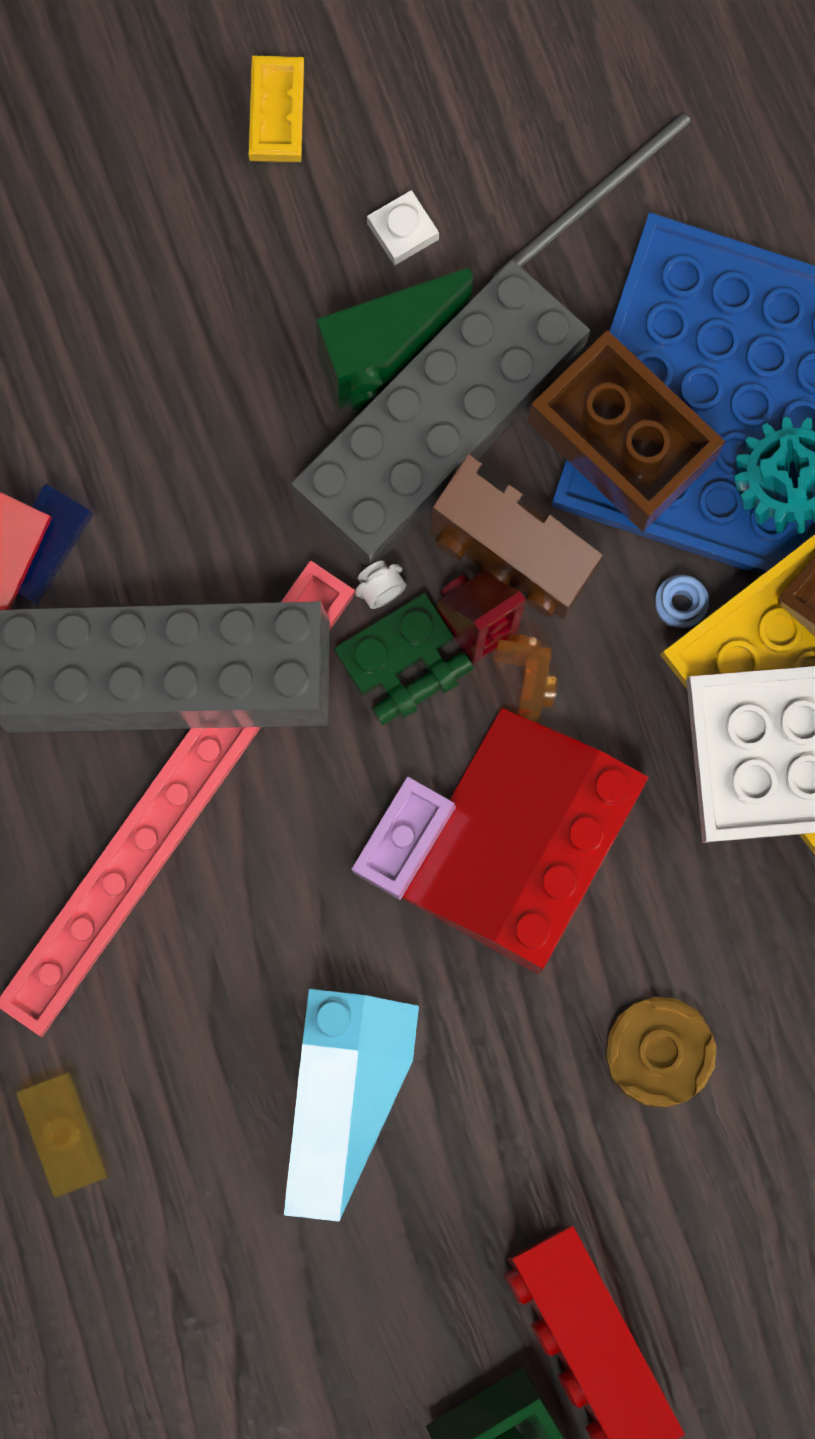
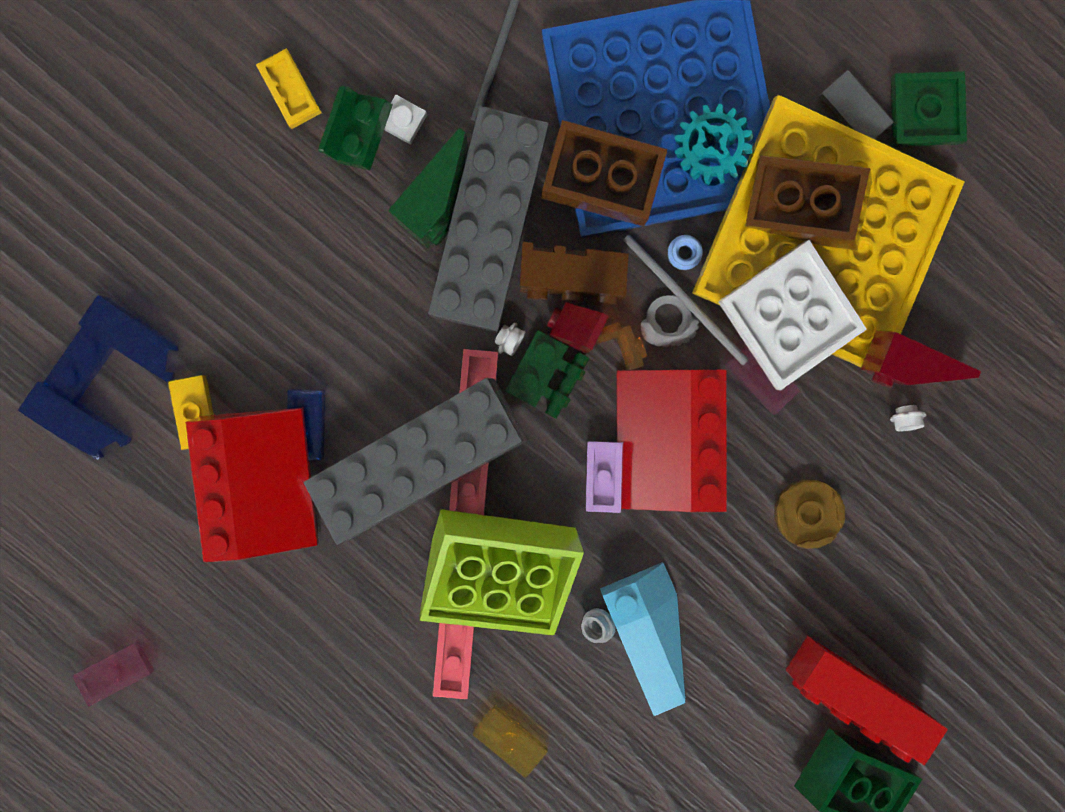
camera: 25 degrees left, 10 degrees up
none -> dark green bracket [318,85,393,171]
none -> lime slope [419,509,584,635]
none -> light grey plate [581,608,615,643]
none -> light grey axle [623,234,749,365]
none -> light grey piece [641,295,699,347]
none -> clear pink plate [724,345,800,415]

